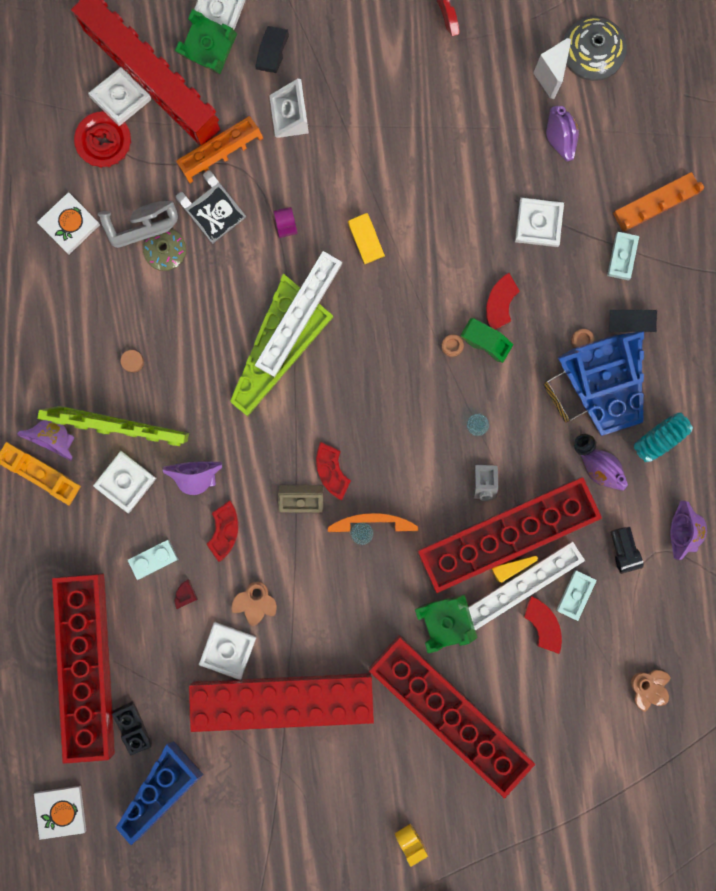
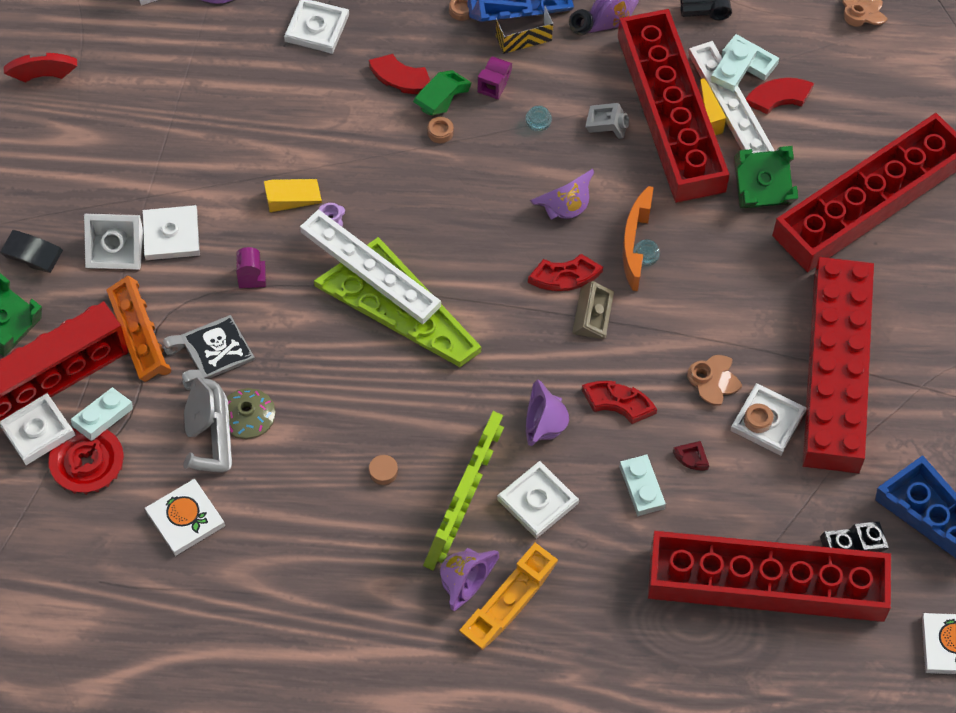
camera: 80 degrees left, 25 degrees down
none -> light aqua plate [71,387,133,441]
none -> white plate [143,205,200,260]
none -> lavender plate [319,203,345,226]
none -> magenta leg [477,56,512,100]
none -> medium lavender hat [530,169,594,220]
none -> light aqua plate [710,40,757,92]
none -> nougat tile [744,404,774,433]

